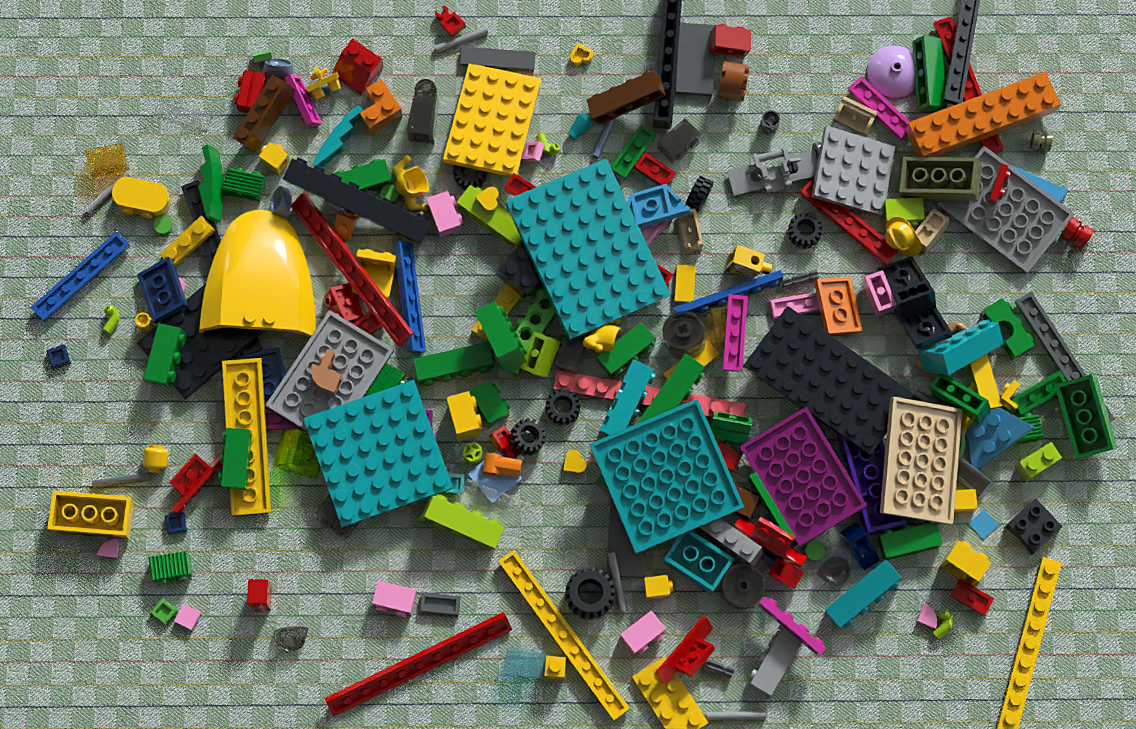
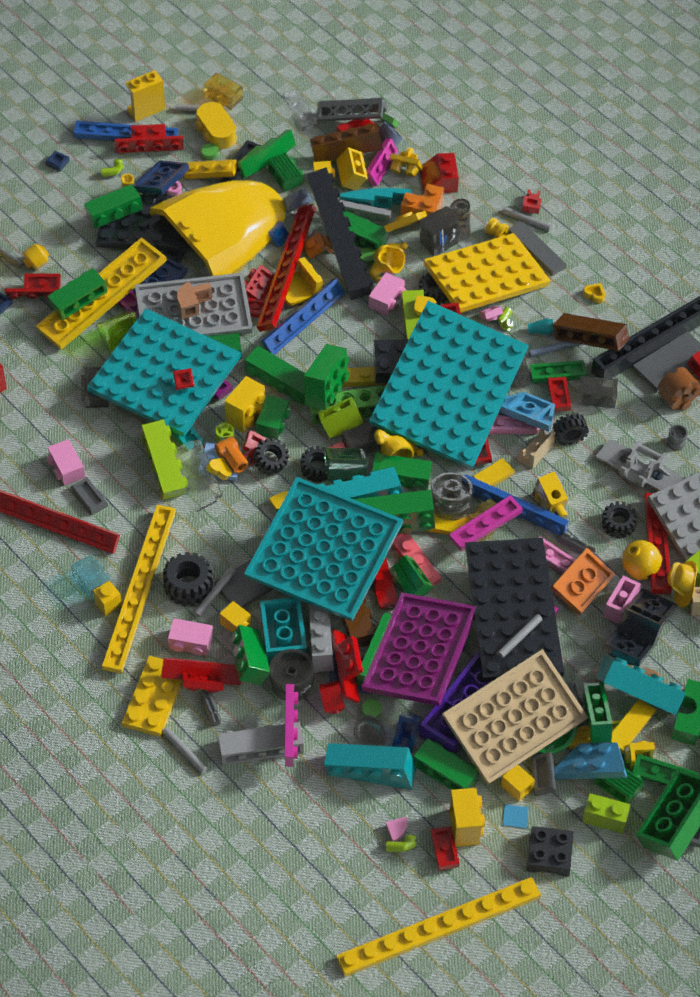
camera: 50 degrees right, 20 degrees down
none -> red bracket [114,124,184,153]
none -> yellow panel [126,70,165,122]
none -> red tile [173,368,195,391]
none -> yellow tile [207,458,232,480]
none -> green brick [230,624,270,686]
none -> clear blue tile [268,221,289,246]
none -> dark grey fence [316,98,388,122]
none -> clear green slope [325,448,367,484]
none -> yellow brick [336,147,368,191]
none -> light grey plate [339,200,391,226]
none -> yellow piece [384,211,427,232]
none -> yellow wheel [485,218,509,238]
none -> light grey bar [497,614,542,658]
none -> yellow cylinder [621,540,662,580]

